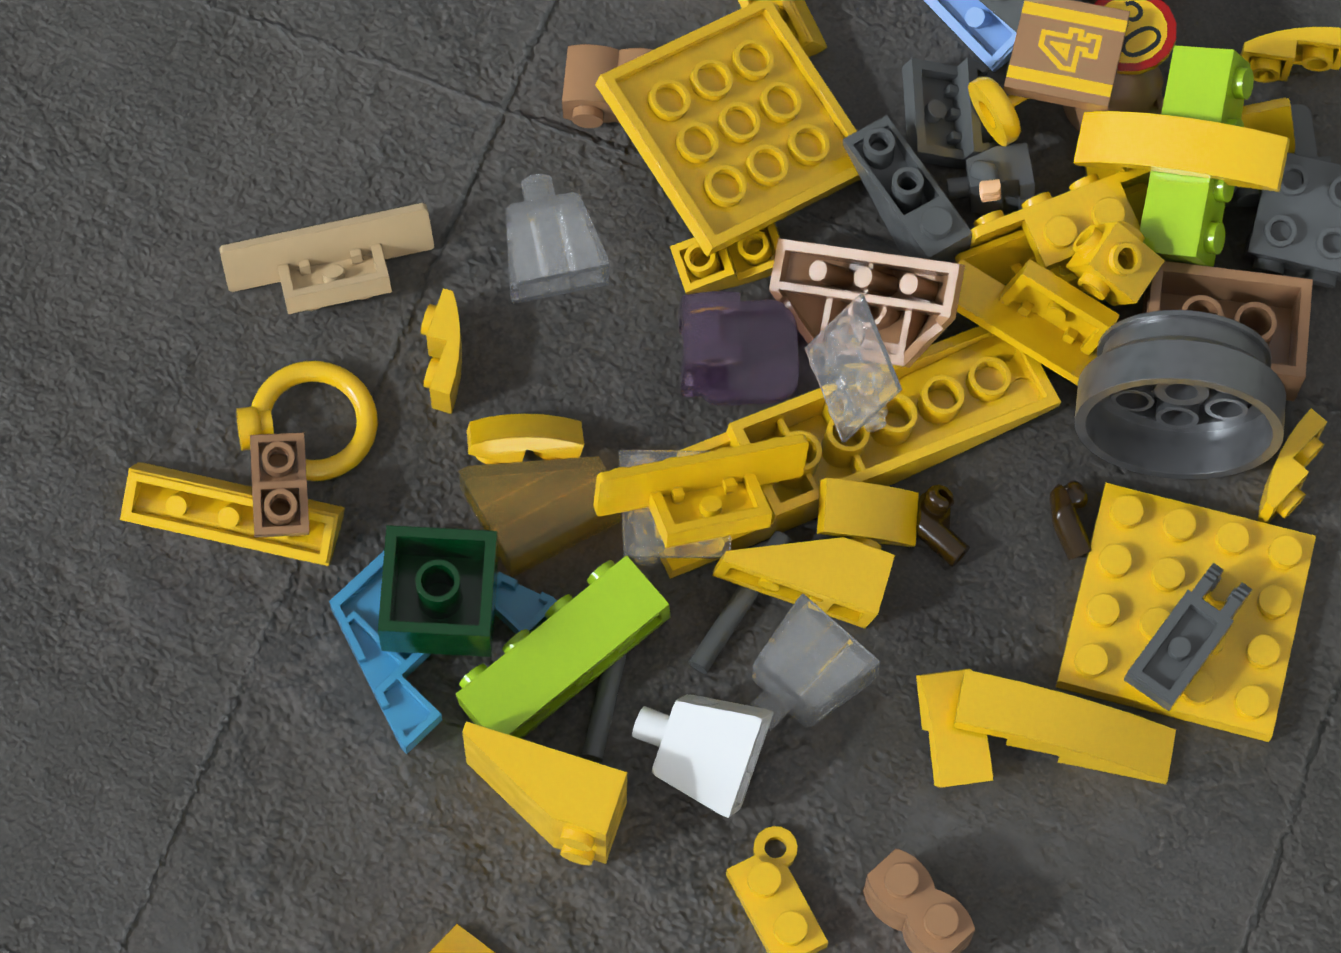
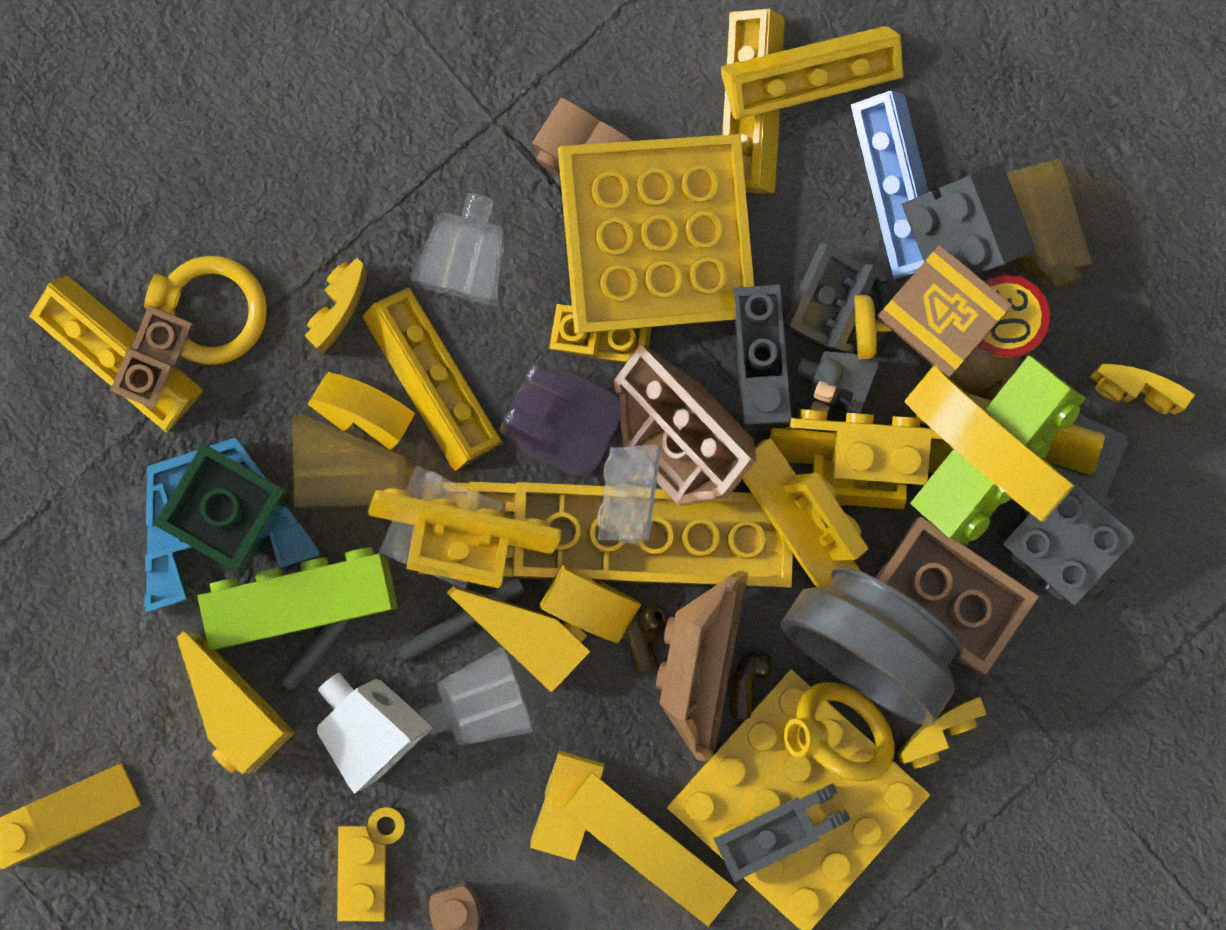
camera: 30 degrees right, 15 degrees up
tan bracket [219,203,434,314] -> none
yellow brick [1066,221,1165,306] -> none
none -> yellow slope [363,287,503,471]
none -> medium nougat wedge [656,571,748,762]
none -> yellow piece [784,682,895,782]

